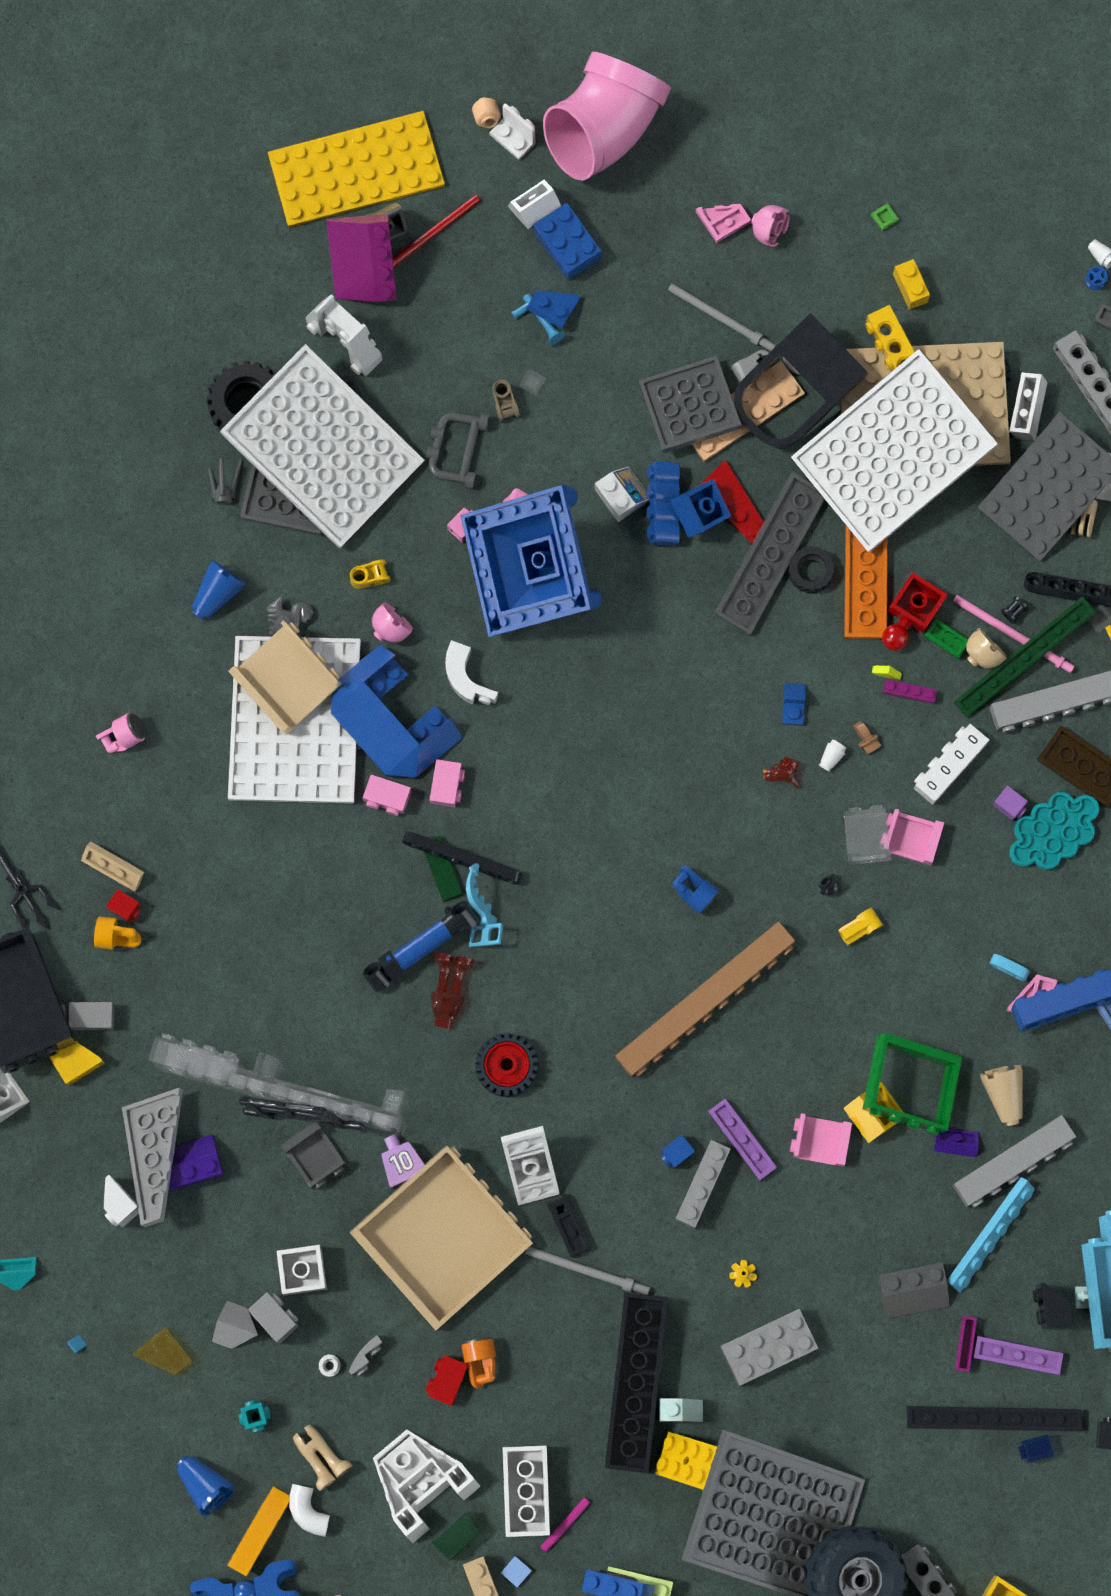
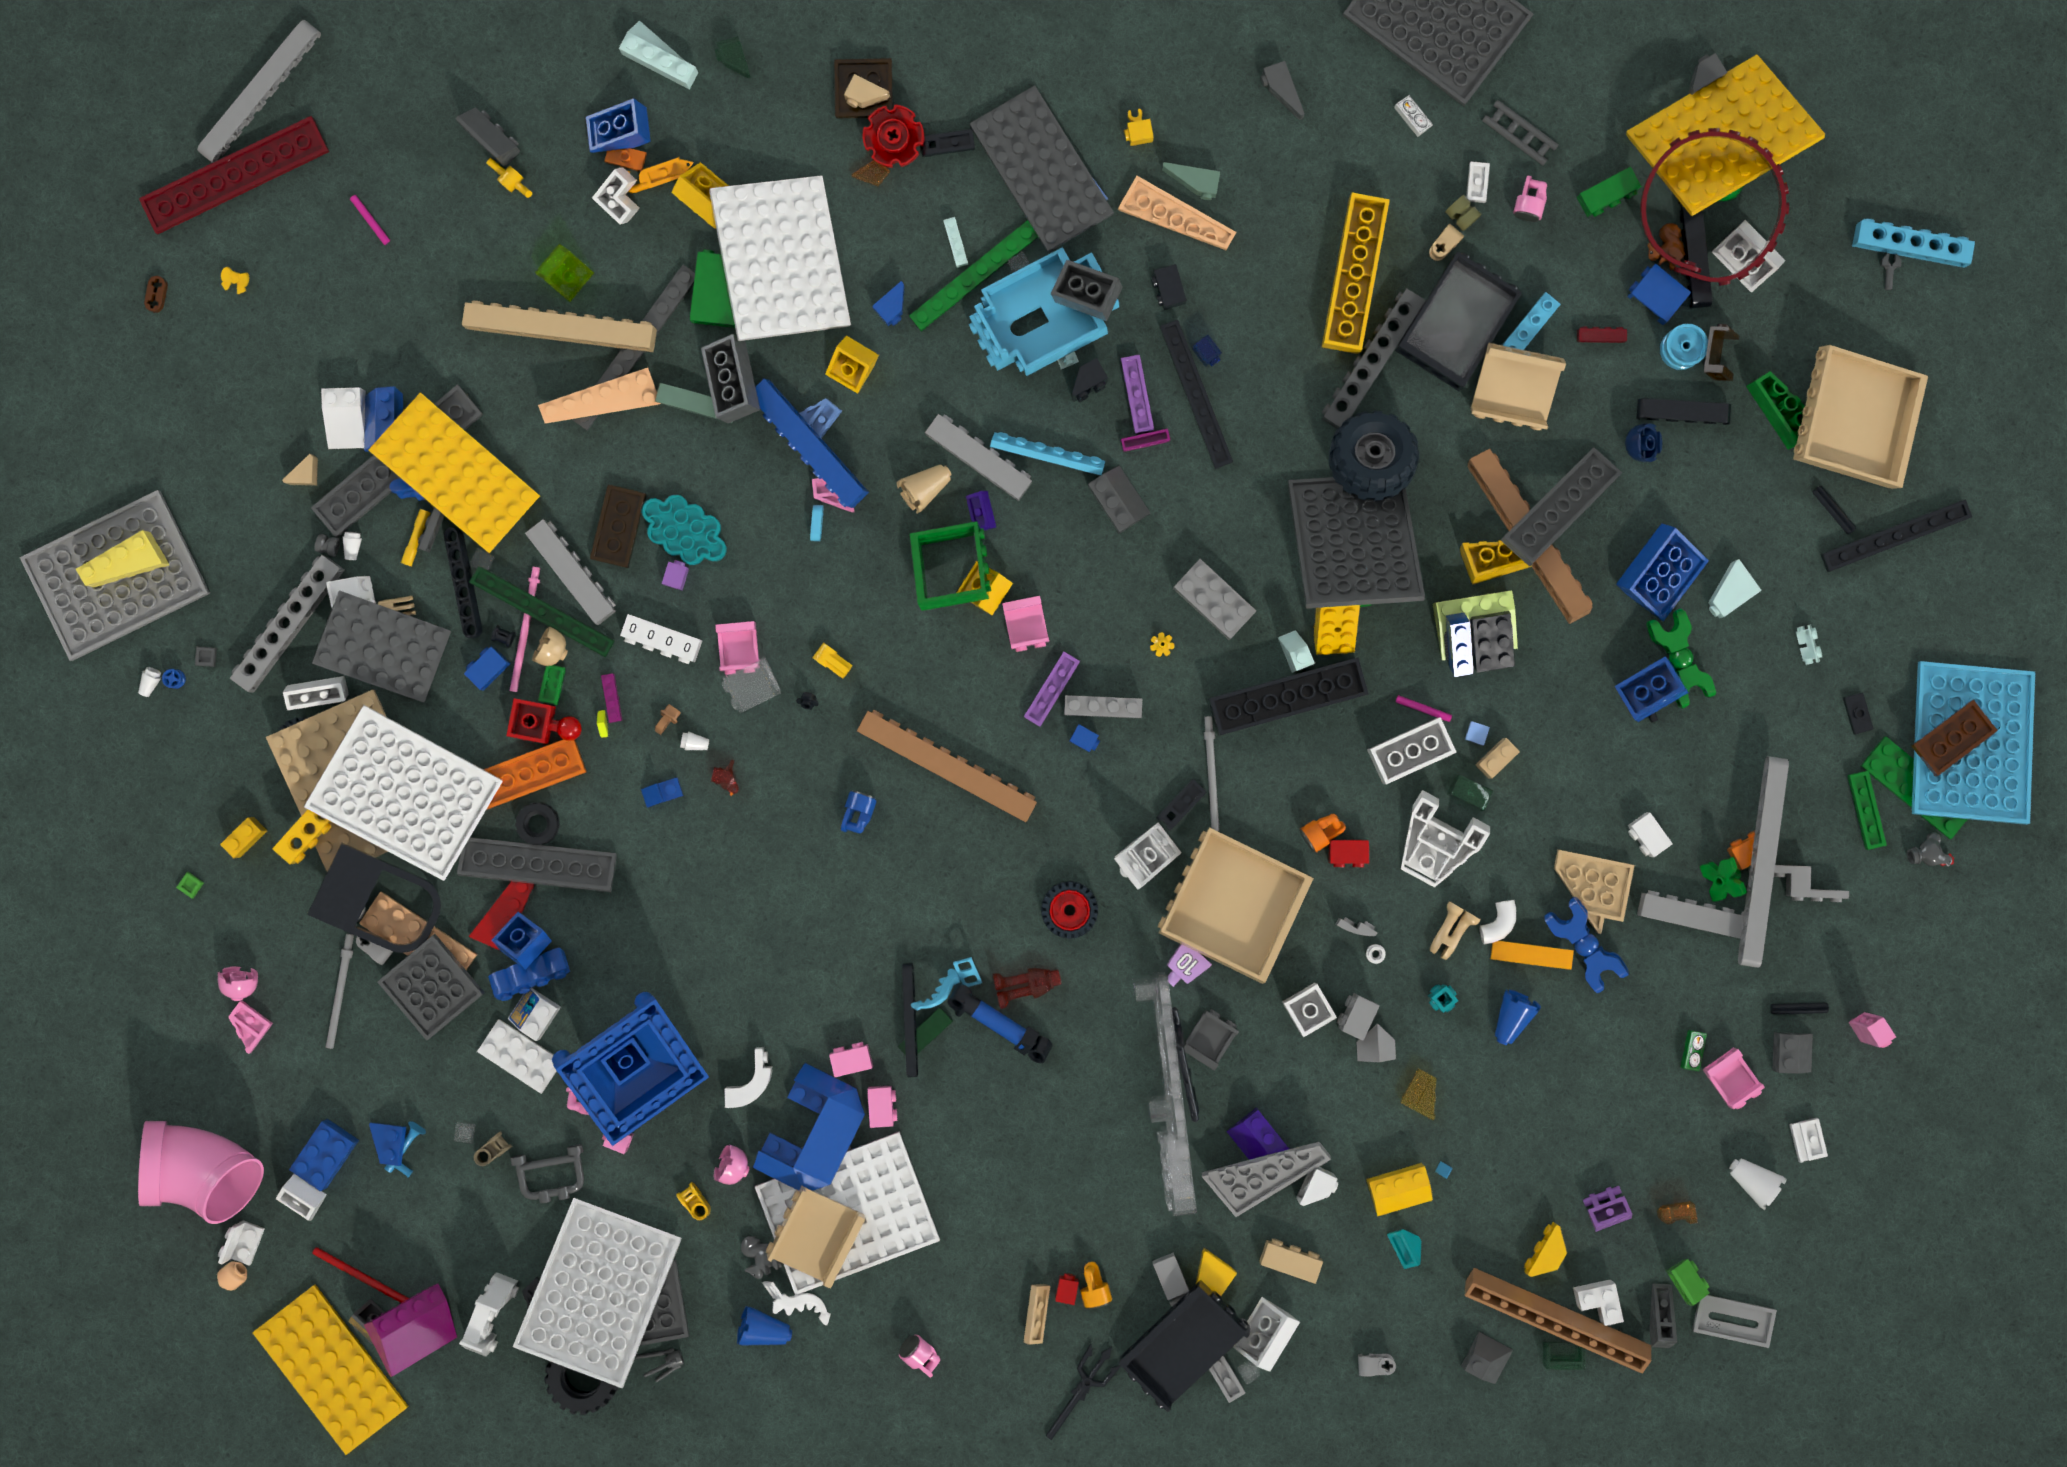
camera: 115 degrees left, 10 degrees up
none -> blue brick [464,647,511,691]
none -> white plate [477,1019,557,1094]
none -> white piece [762,1281,830,1325]
none -> tan brick [1259,1238,1323,1284]
none -> yellow slope [1366,1163,1433,1216]

